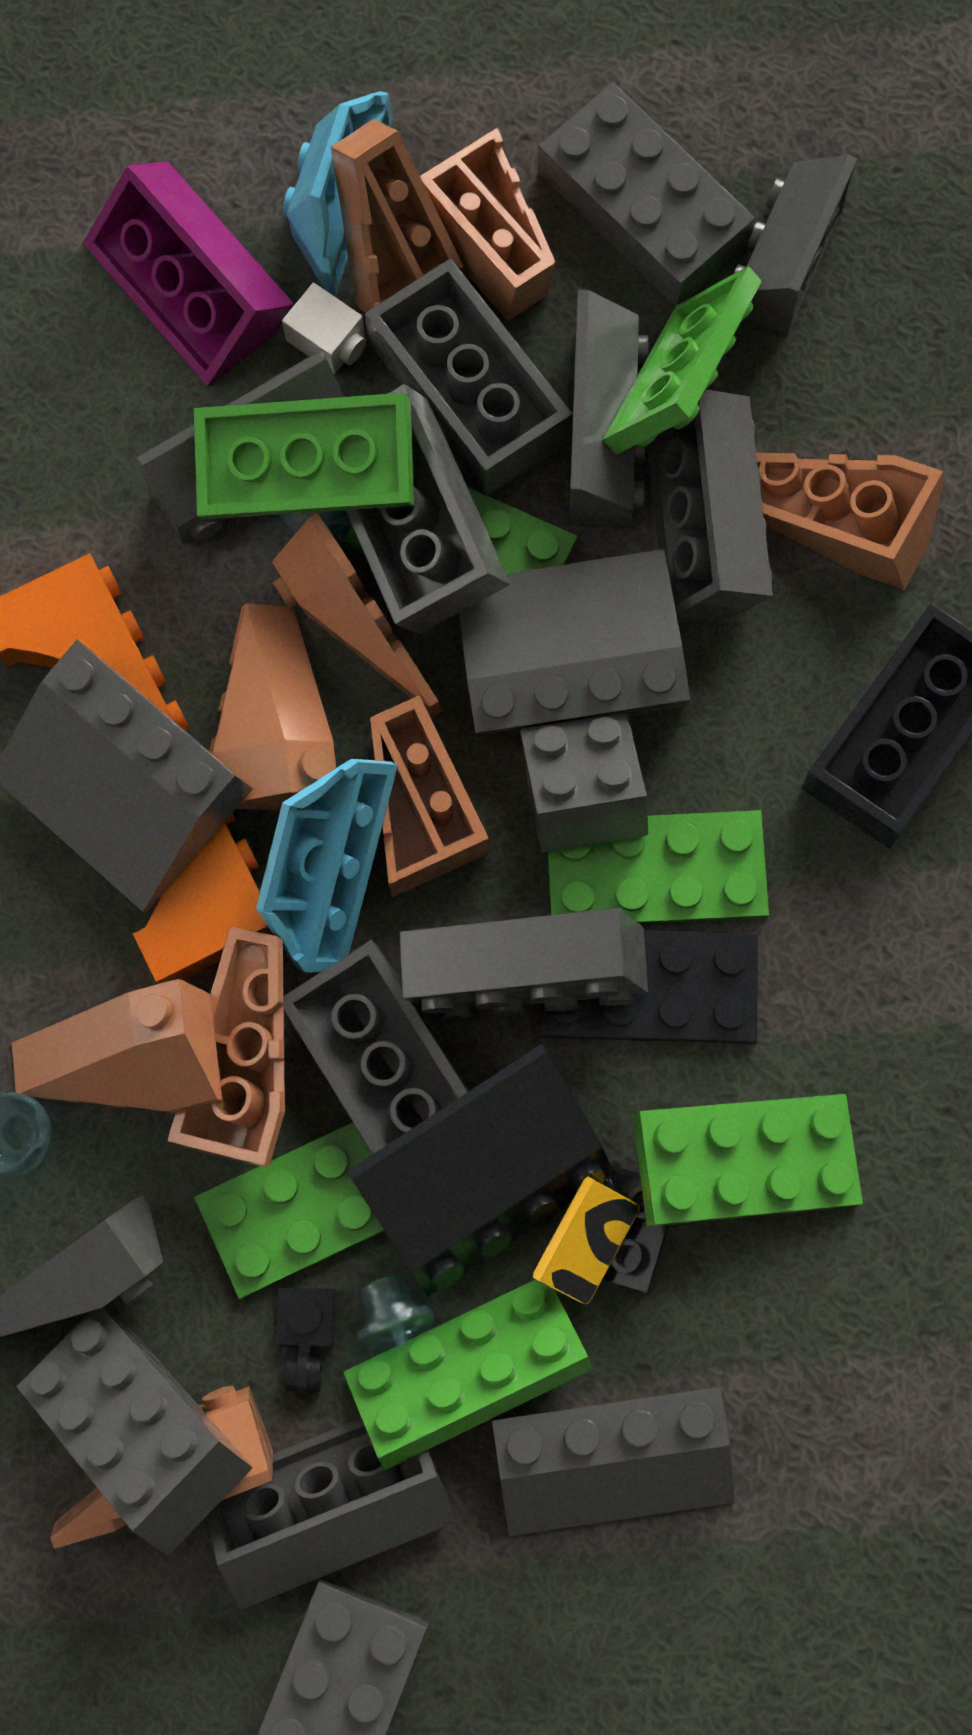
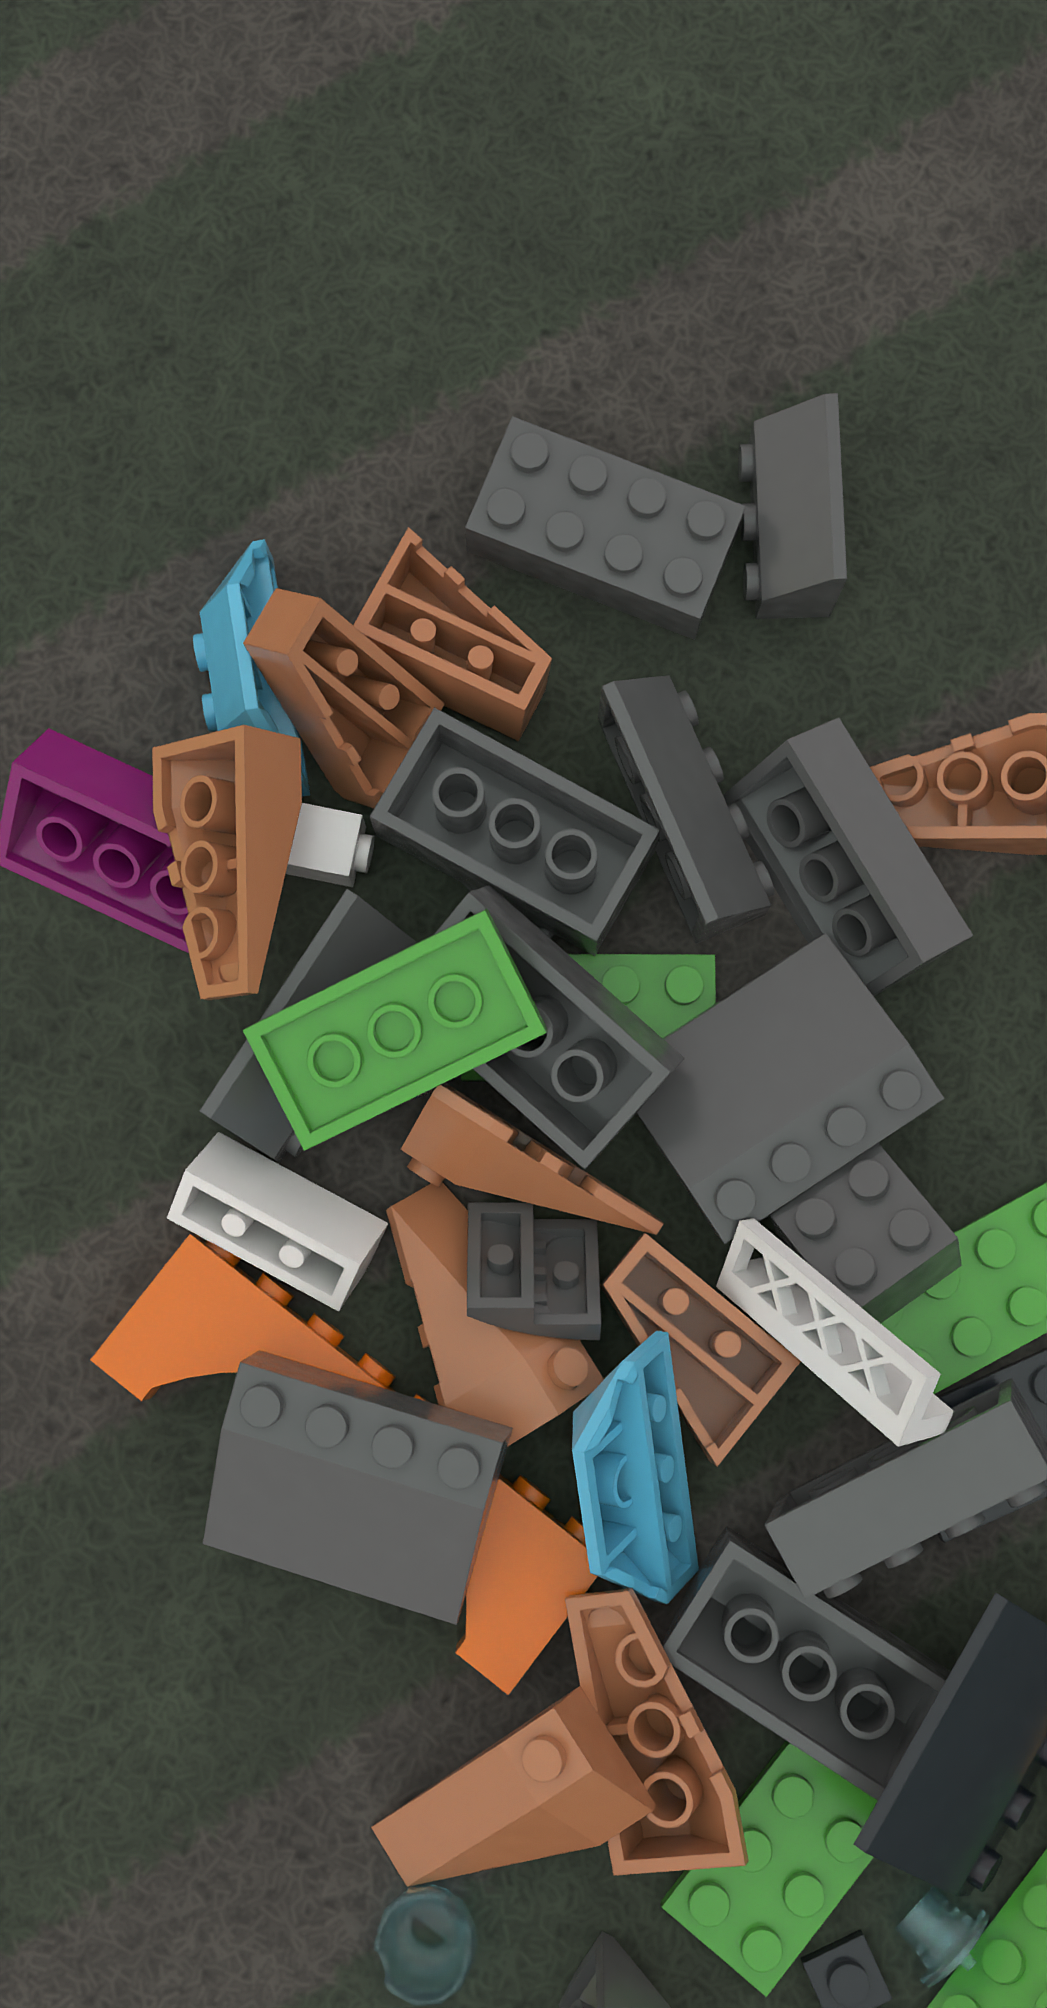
camera: 30 degrees left, 5 degrees up
bright green plate [602,266,762,455] -> none
none -> nougat wedge [152,725,302,1000]
none -> white brick [167,1132,388,1311]
none -> dark grey slope [467,1202,601,1340]
none -> white fence [716,1218,954,1447]

